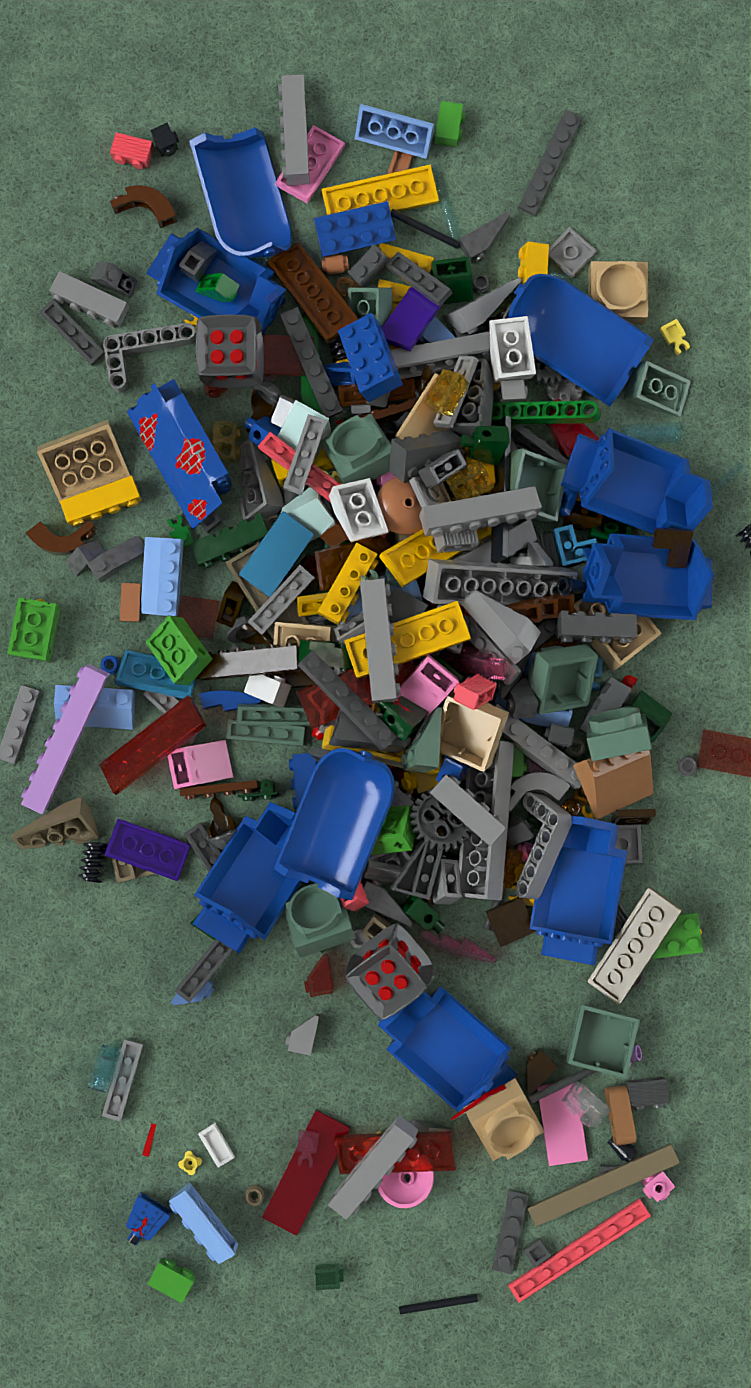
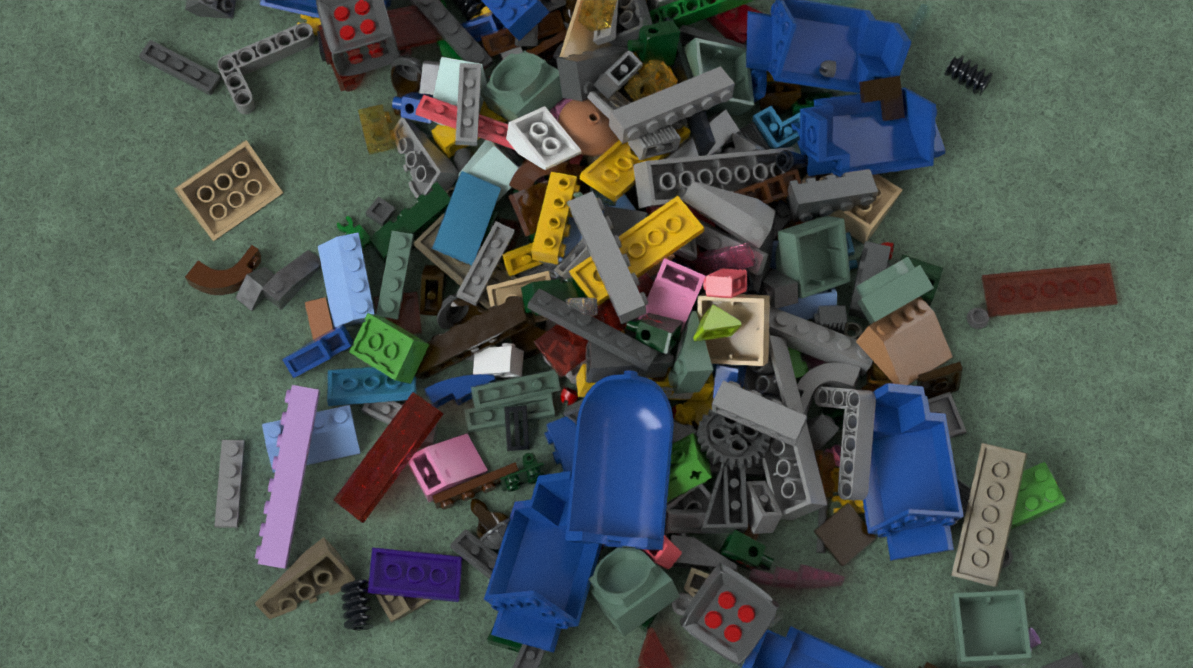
camera: 15 degrees left, 15 degrees down
bright green piece [7,597,61,663] -> none
light grey brick [49,271,129,328] -> none
yellow brick [60,476,142,527] -> none
blue plate [101,656,120,675] -> none
blue panel [127,379,233,529] -> none
none -> blue slope [282,324,354,378]
none -> sand green plate [376,231,414,320]
none -> black tile [504,405,529,451]
none -> clear slope [566,298,597,316]
none -> lime slope [693,304,742,342]
none -> dark grey hinge [819,60,836,78]

